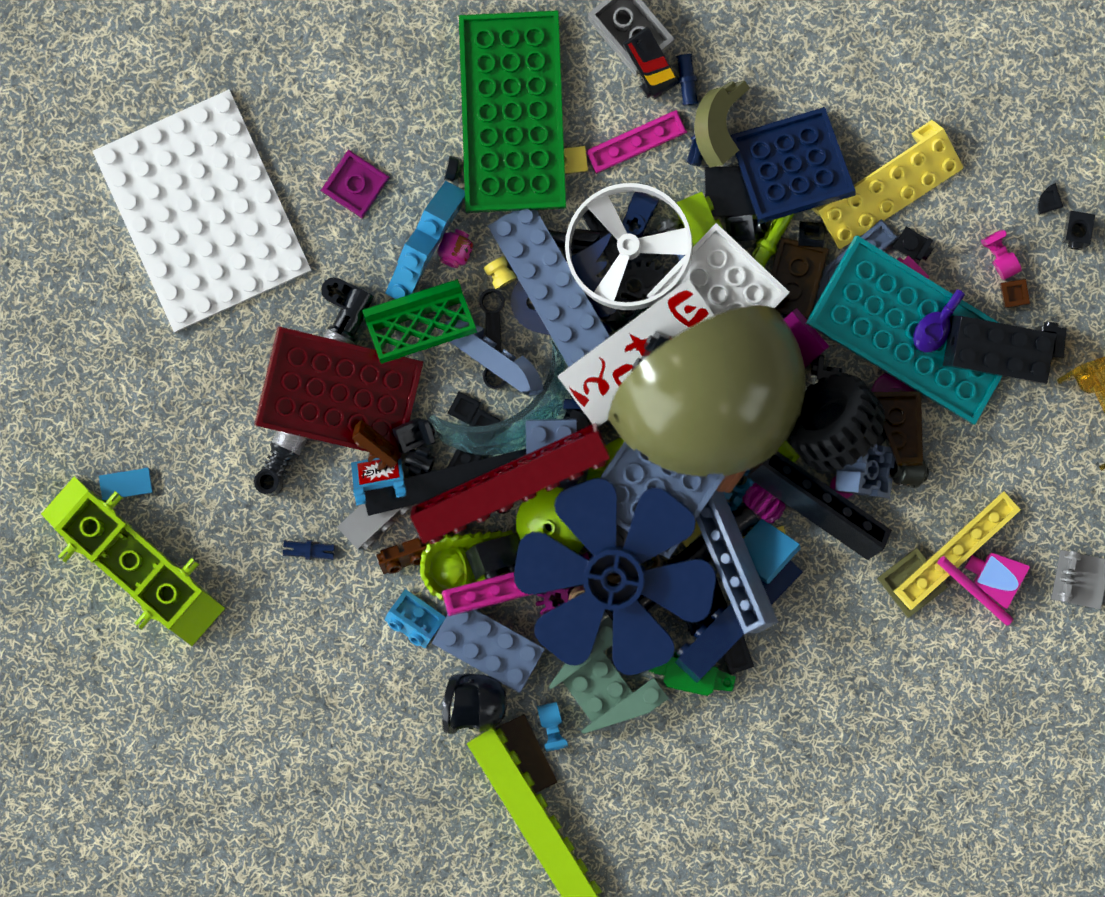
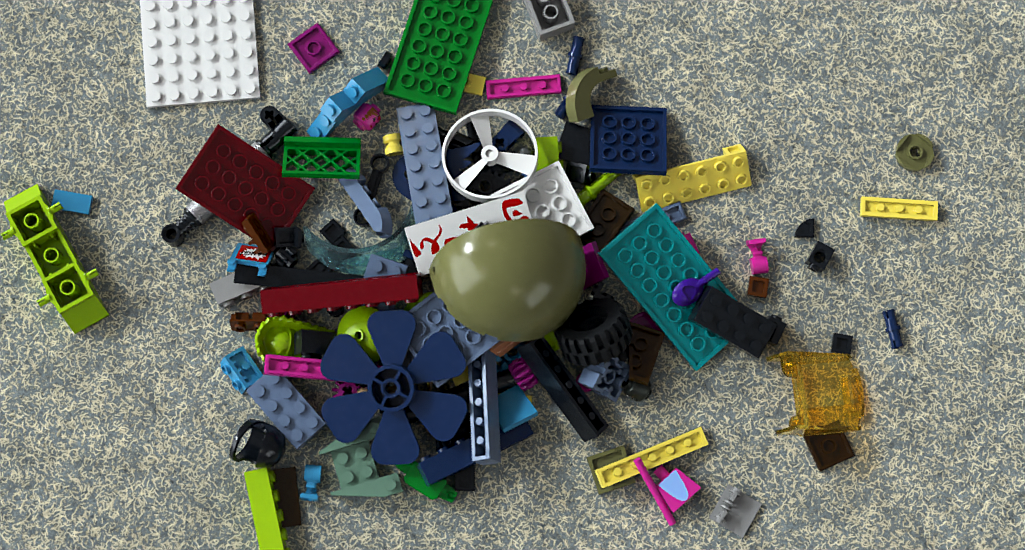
camera: 15 degrees right, 5 degrees down
dark blue pin [283,540,335,560] -> none
black door [623,27,679,100] -> none
black tile [798,221,825,248] -> none
black bracket [893,226,934,264] -> none

